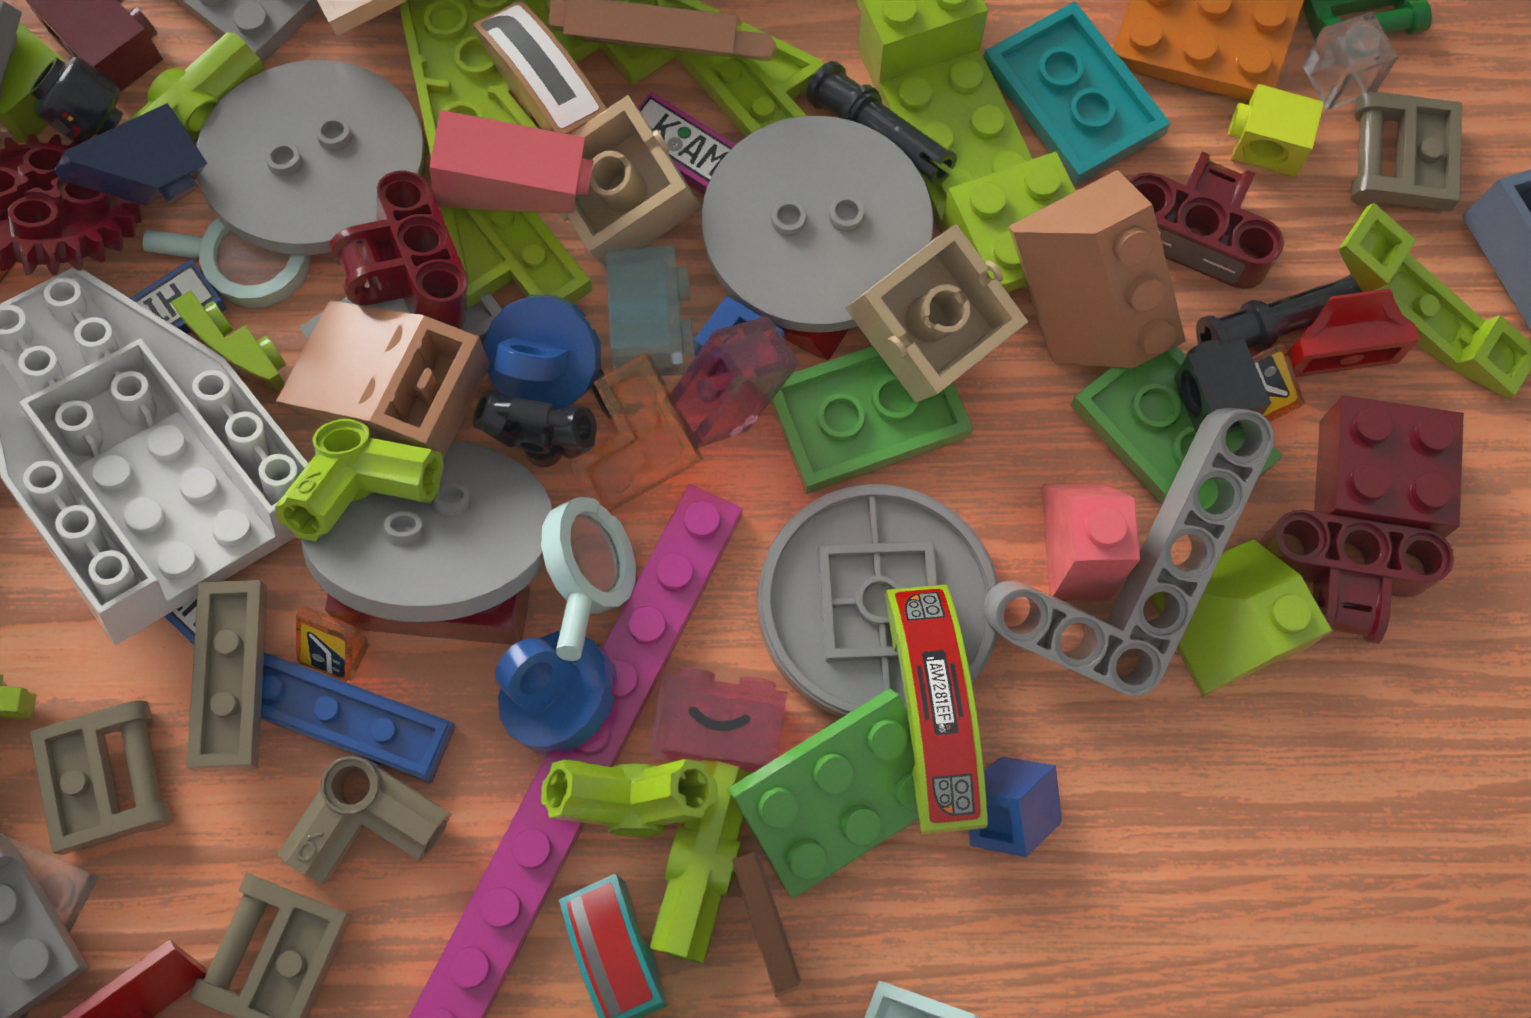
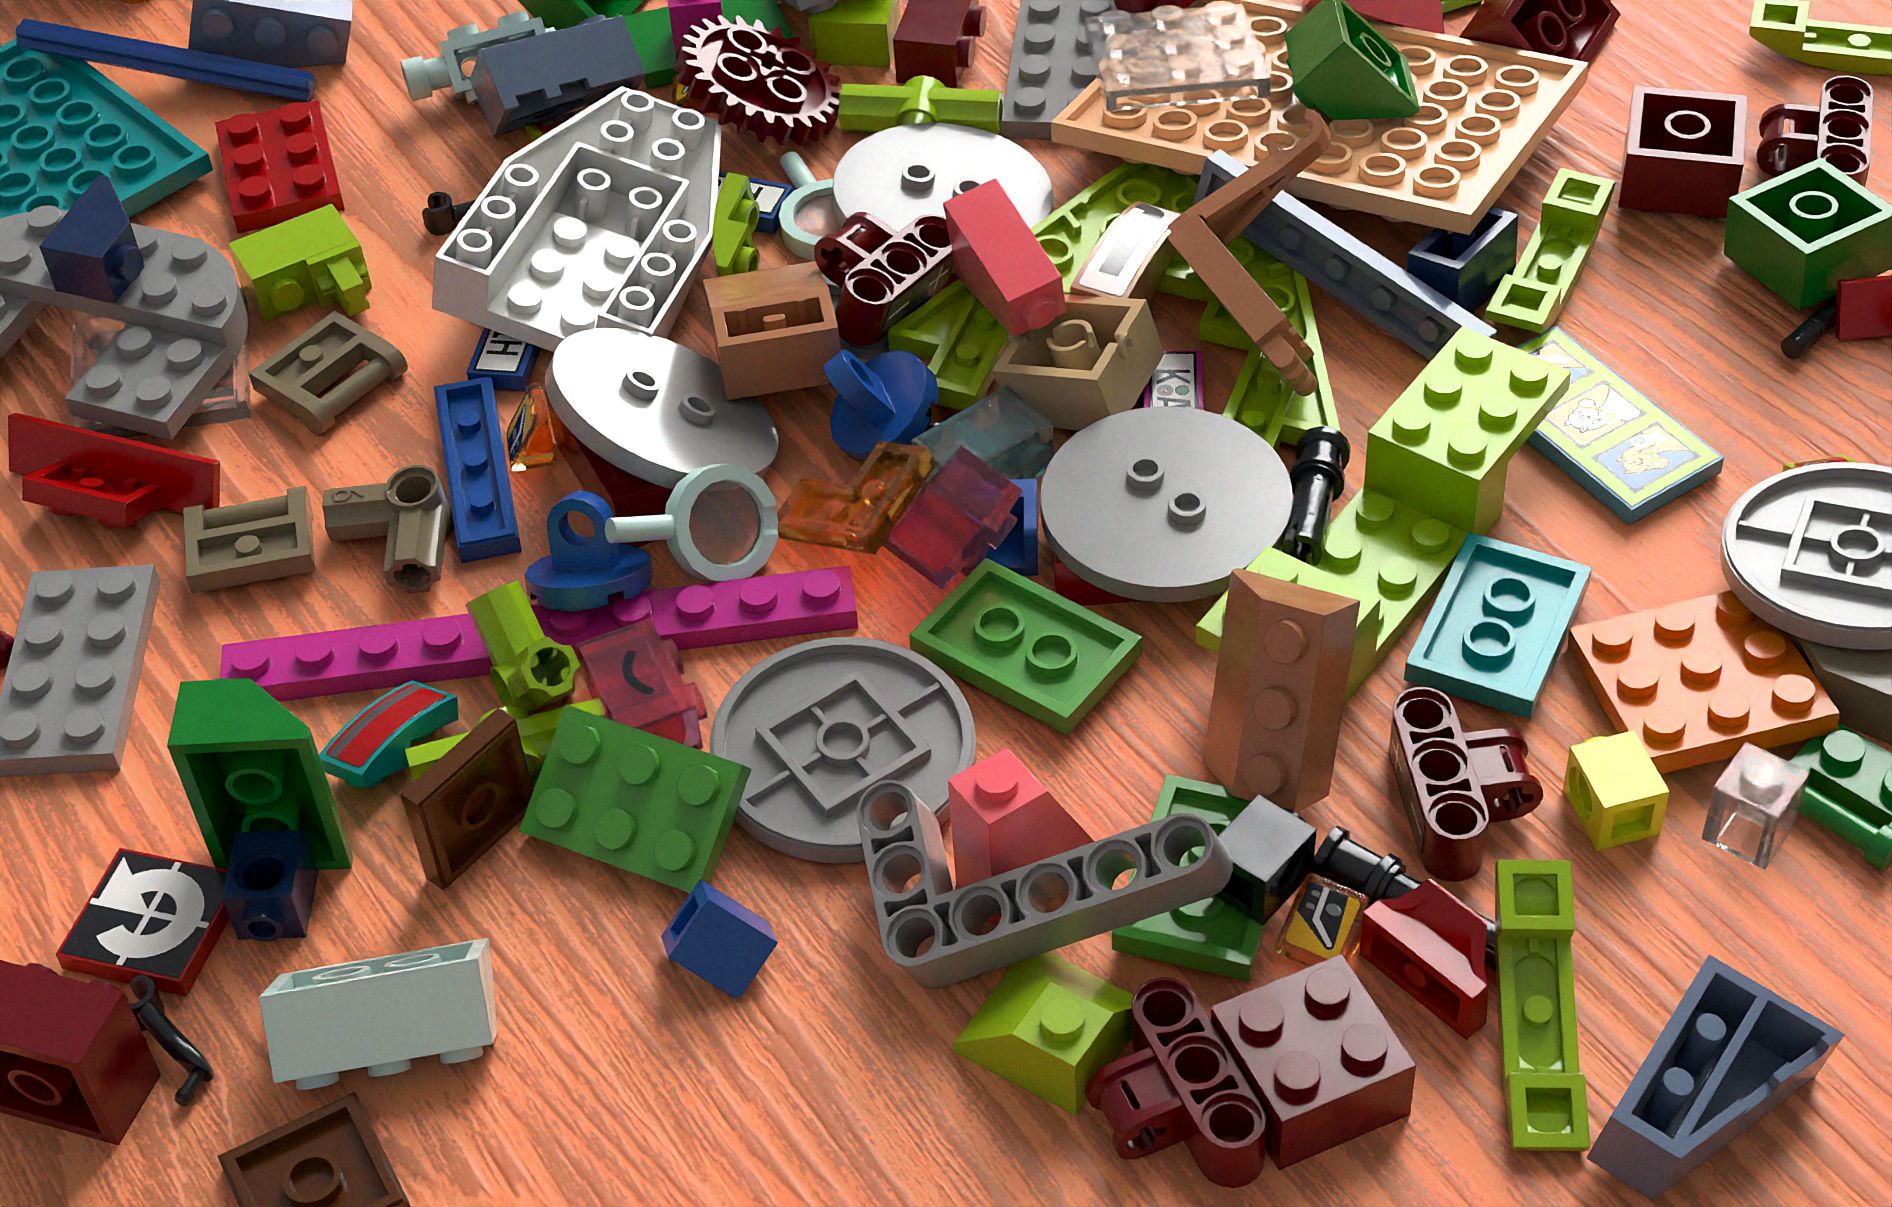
camera: 60 degrees right, 25 degrees down
black head [30,57,123,143] -> none
dark blue slope [54,103,208,206] -> none
dark tan plate [187,580,267,772] -> none
lime piece [275,419,444,542] -> none
black piece [473,389,597,467] -> none
tan brick [845,224,1029,403] -> none
slope [885,585,988,834] -> none
dark tan plate [1351,92,1462,211] -> none

